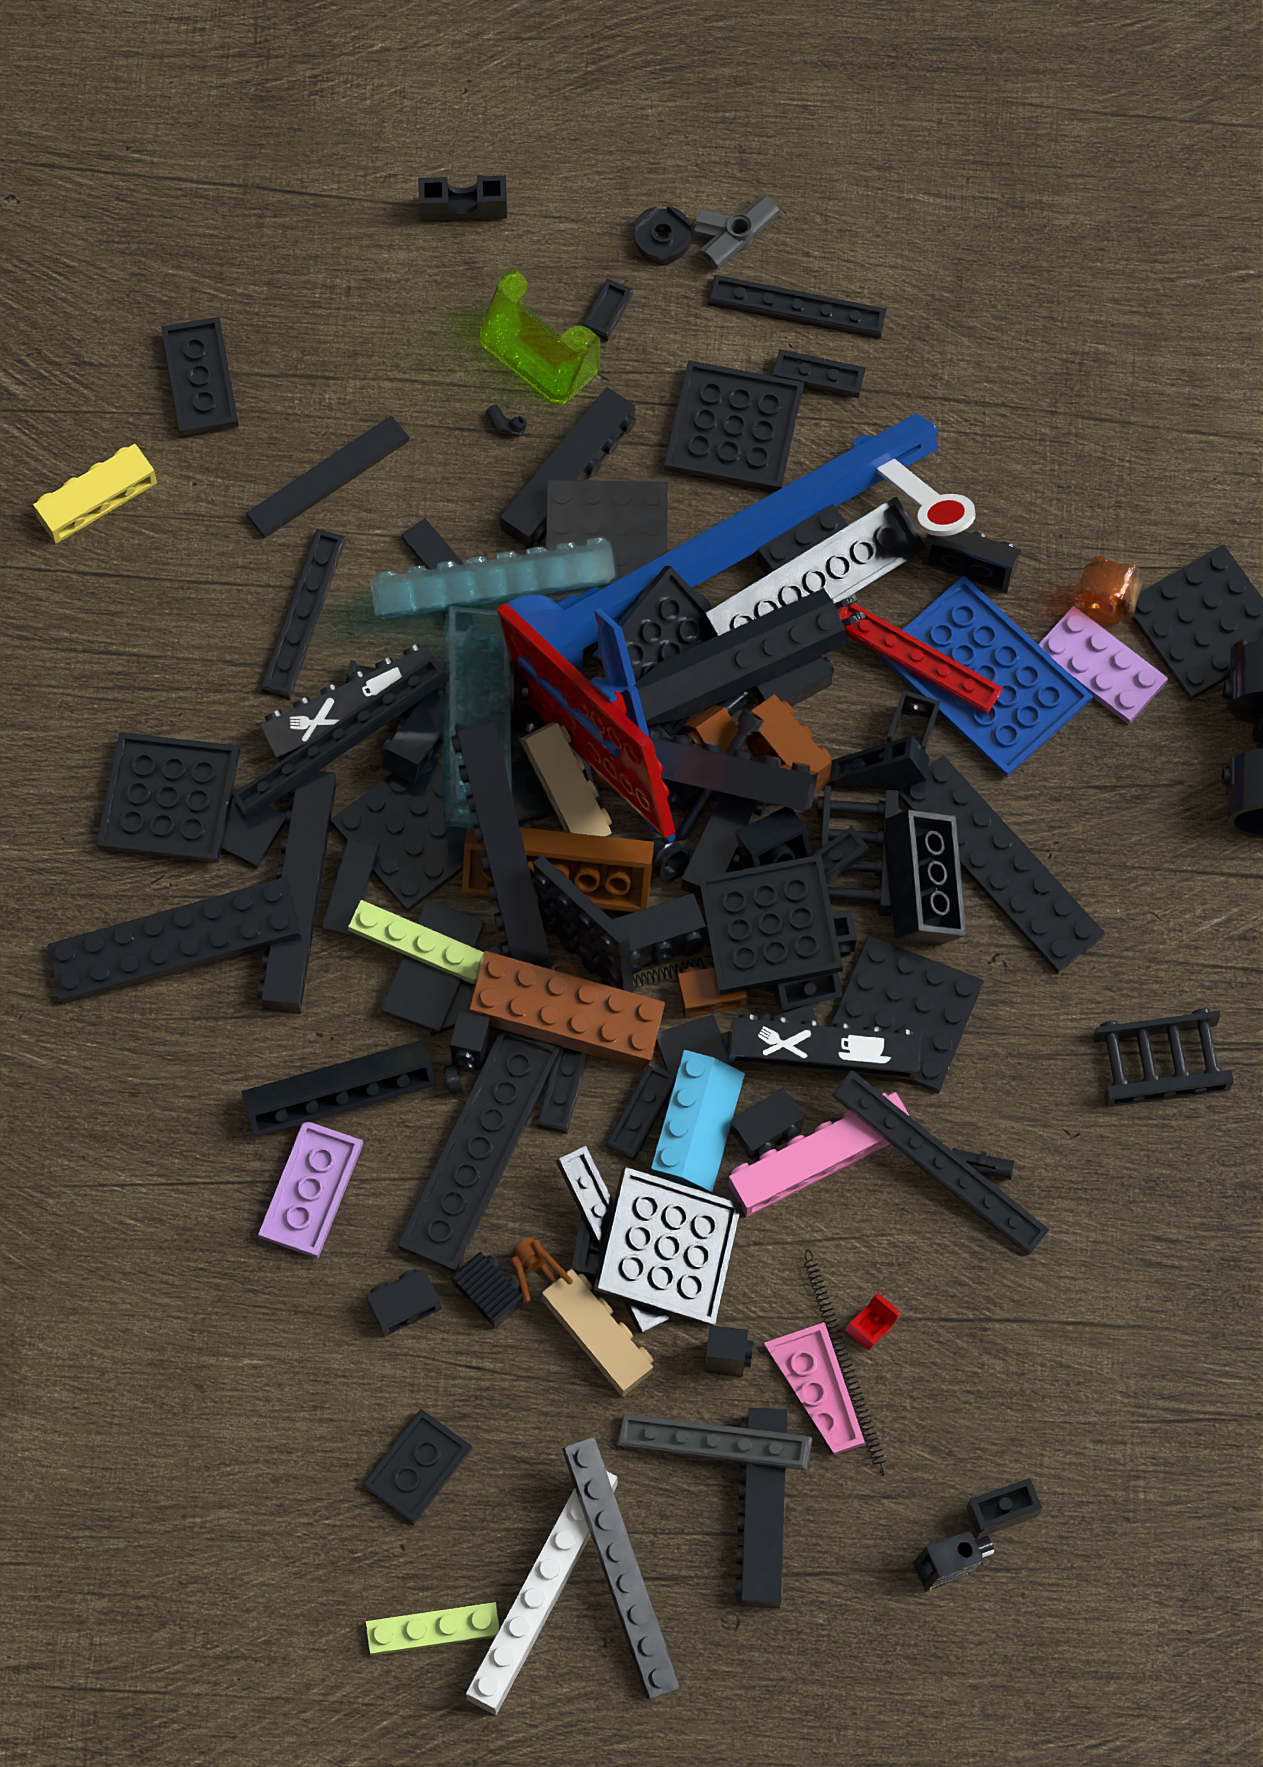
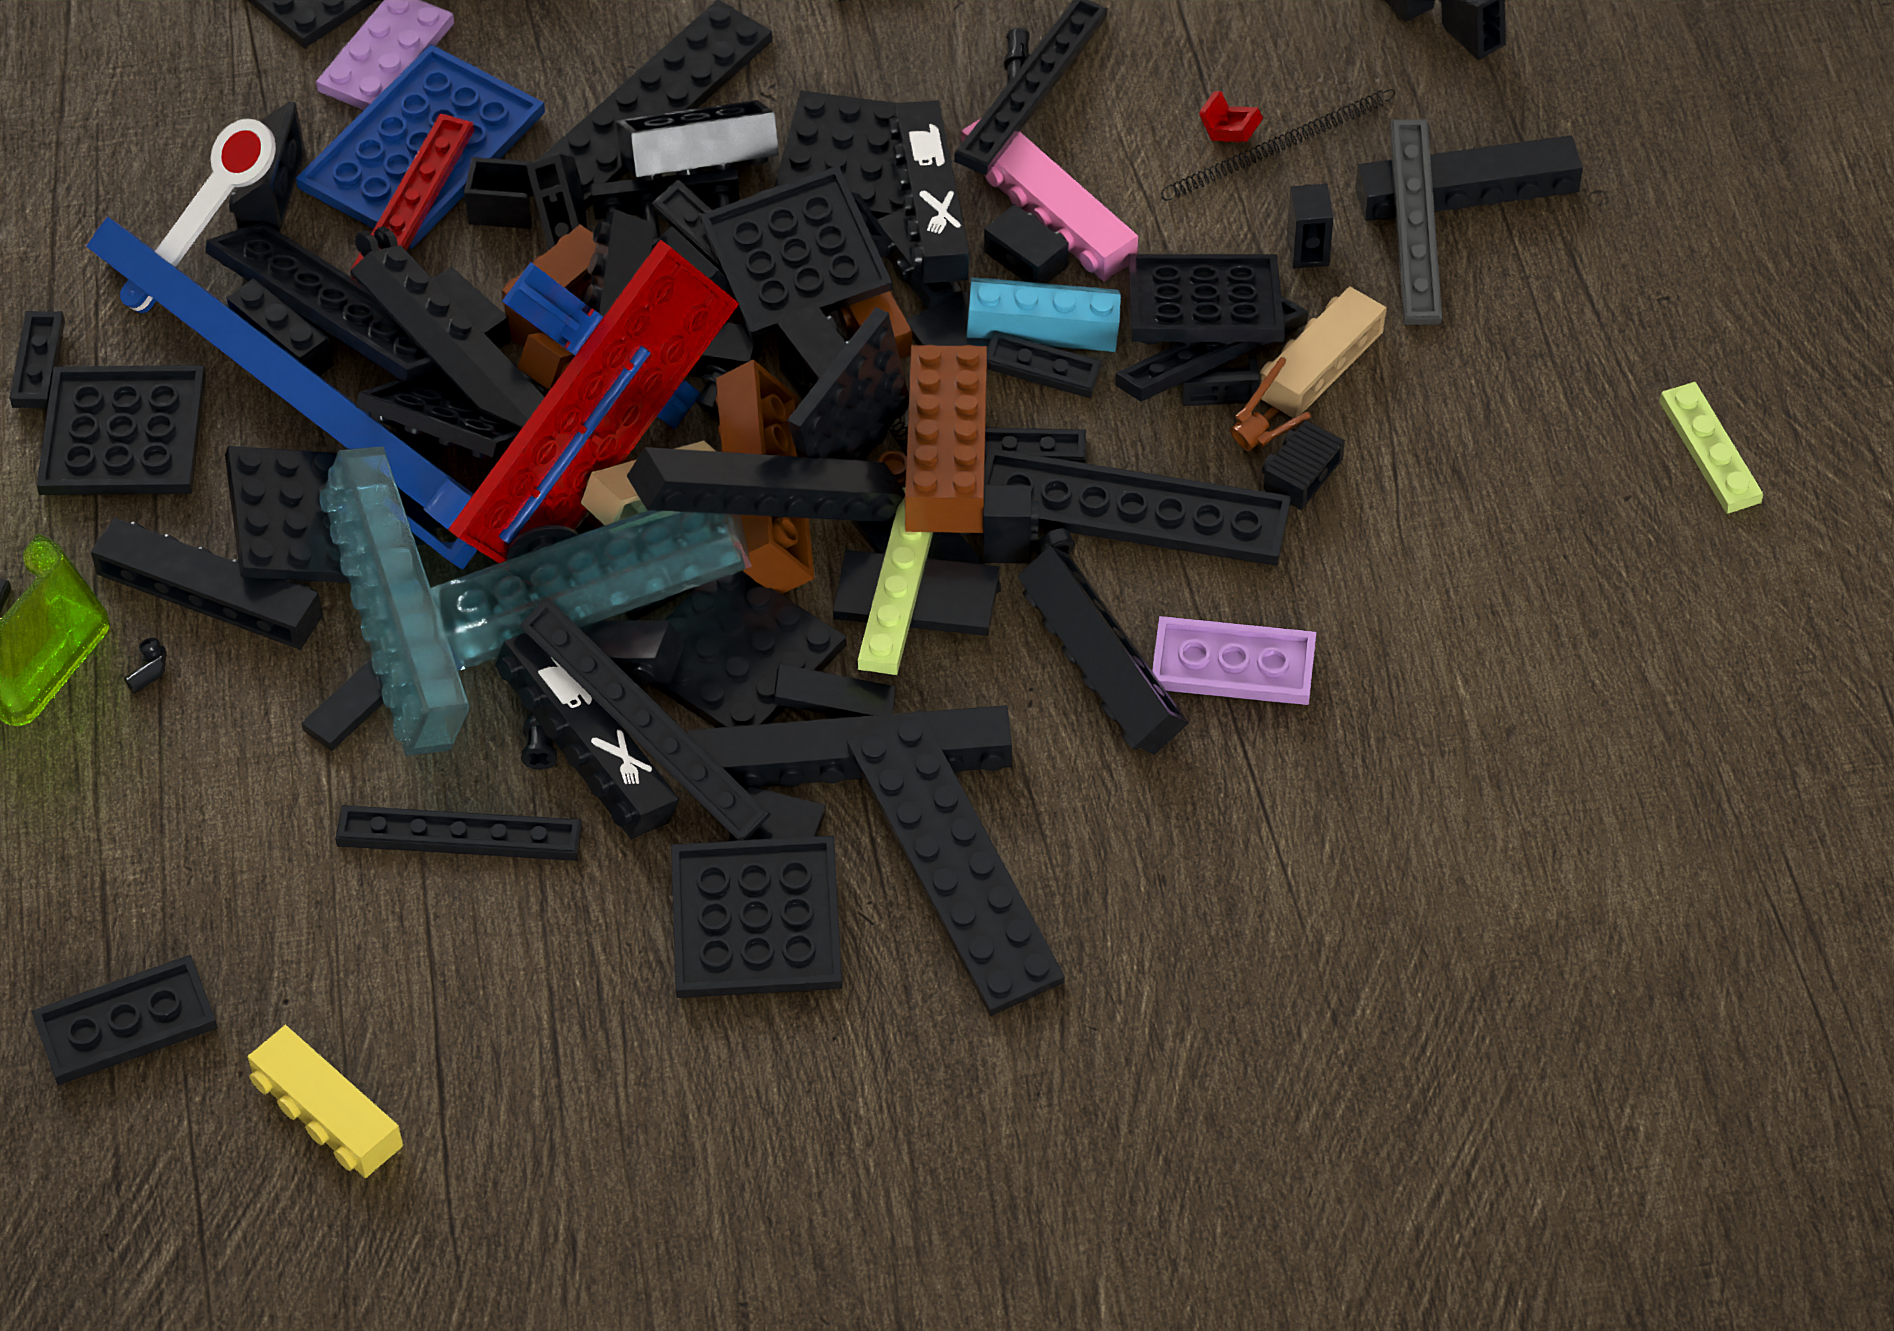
camera: 100 degrees left, 15 degrees down
black tile [246,415,409,539] -> none
black tile [362,1409,473,1525] -> none
black brick [366,1268,442,1337] -> none
white brick [466,1471,617,1715] -> none
plate [561,1437,680,1699] -> none
bright pink wing [764,1322,865,1455] -> none
clear orange brick [1075,556,1142,624] -> none

